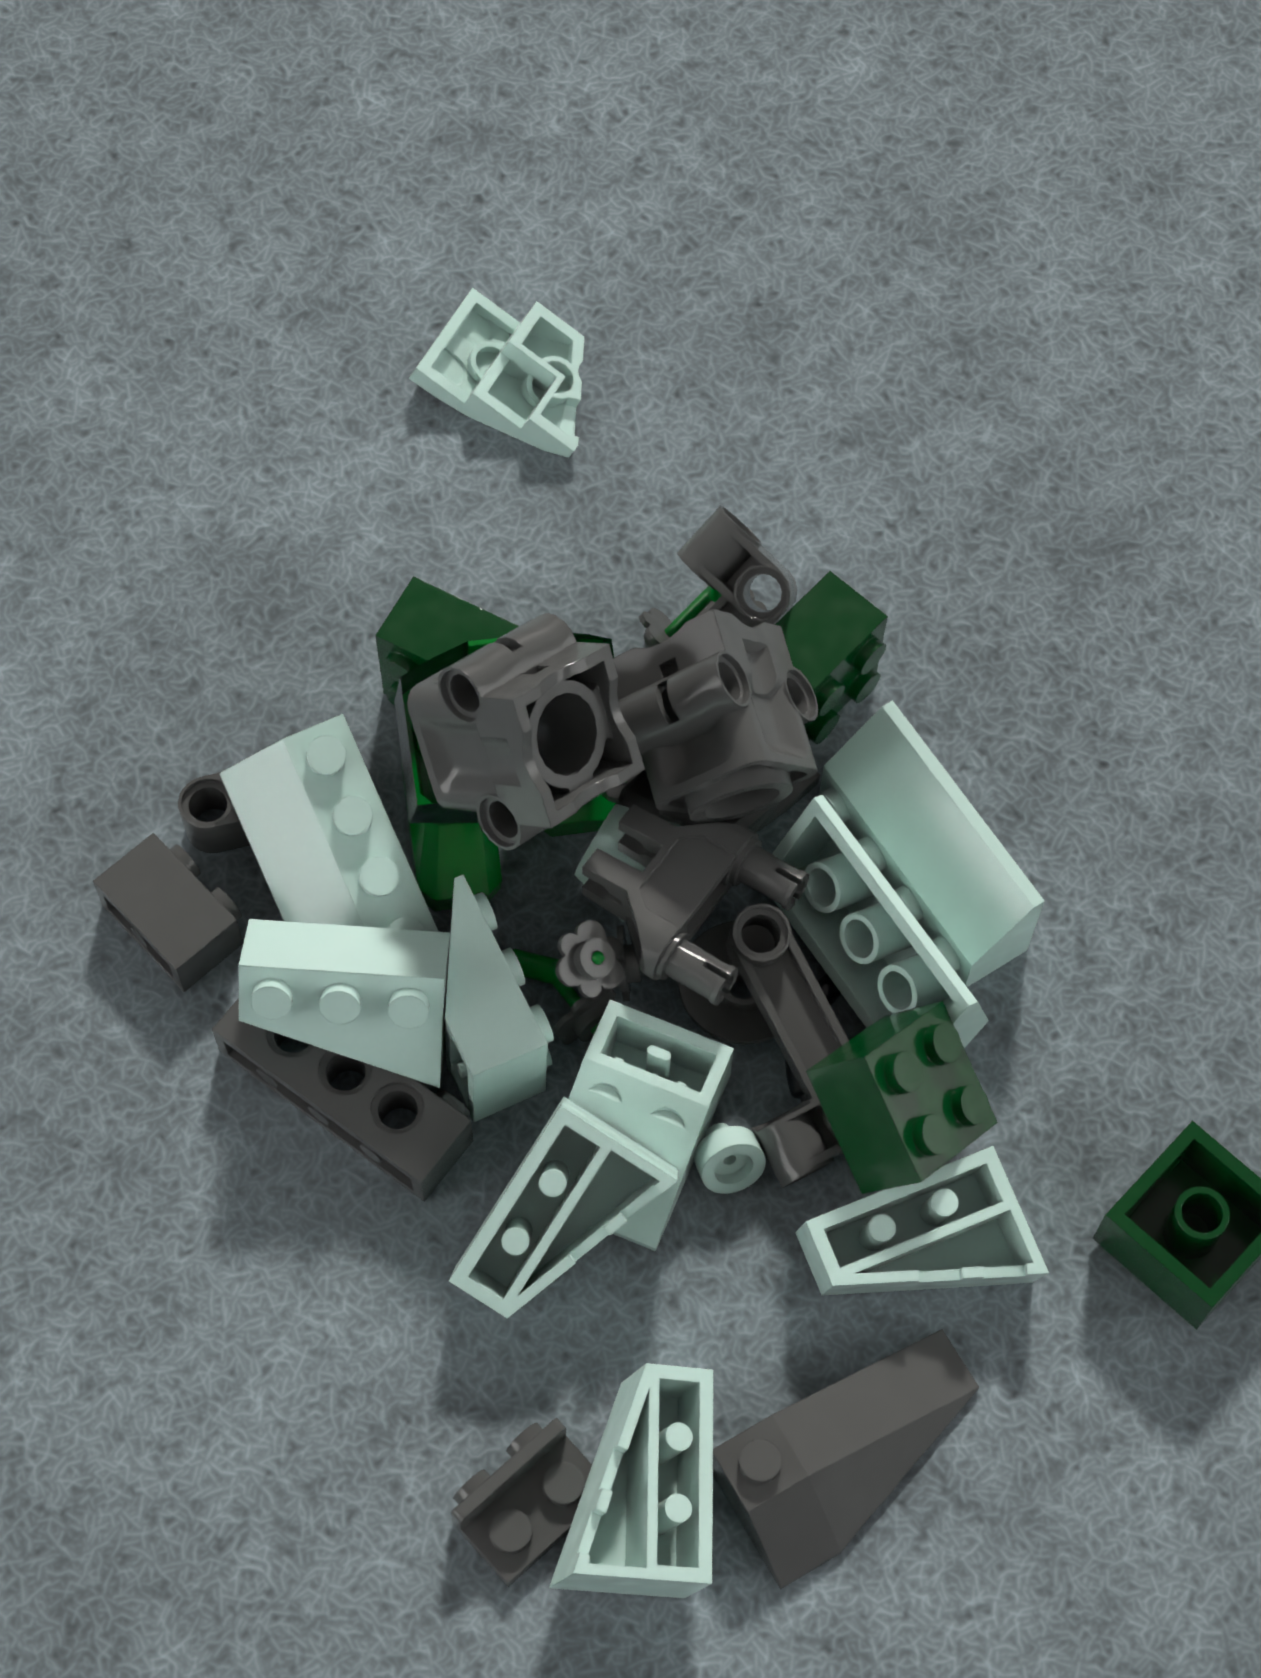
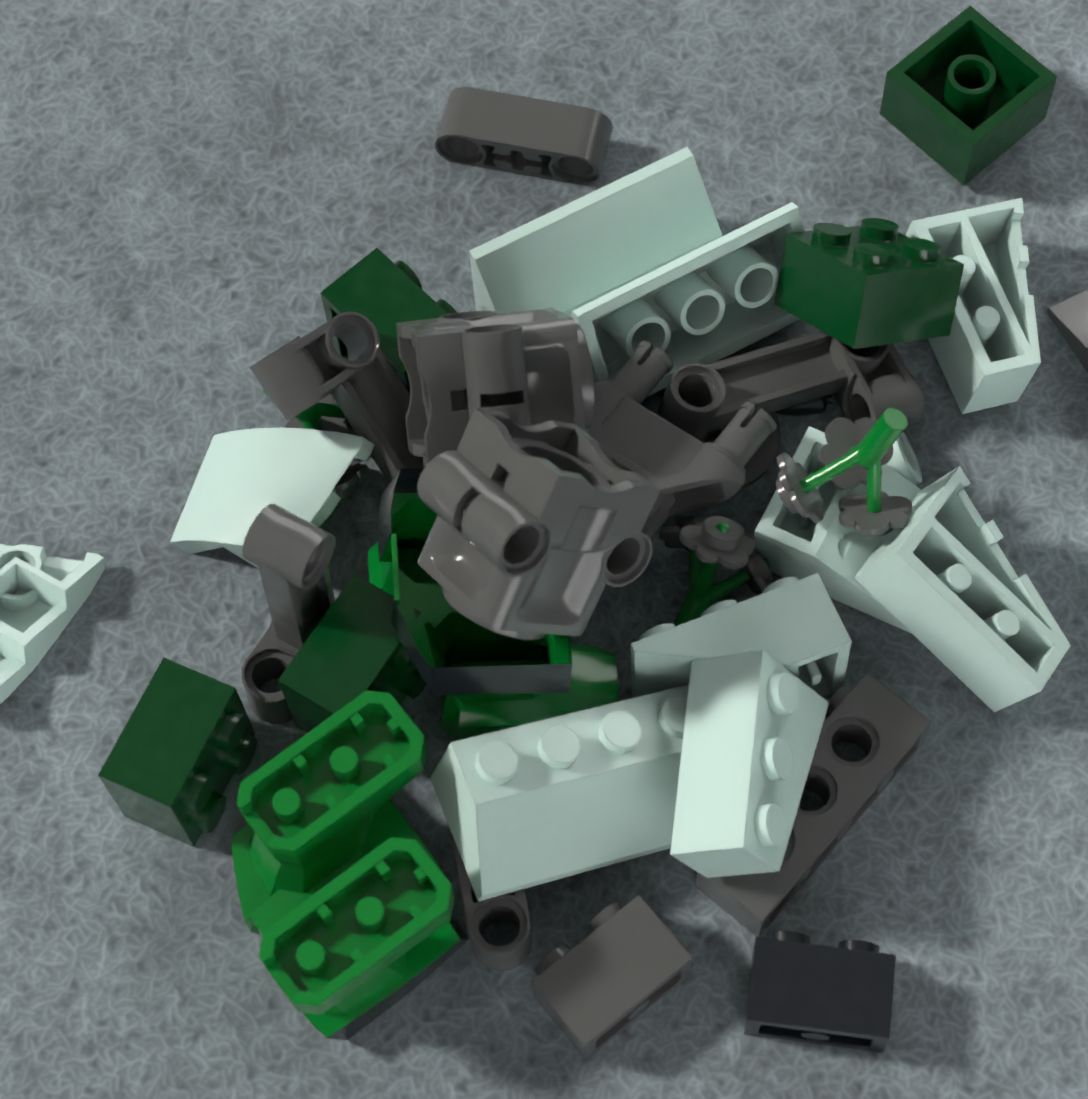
camera: 80 degrees left, 0 degrees up
none -> dark green brick [98,657,257,847]
none -> light aqua slope [170,427,374,569]
none -> green piece [231,690,469,1040]
none -> dark grey piece [241,504,335,724]
none -> dark grey beam [435,87,613,186]
none -> black brick [744,931,896,1053]
none -> dark grey plant [776,408,912,537]

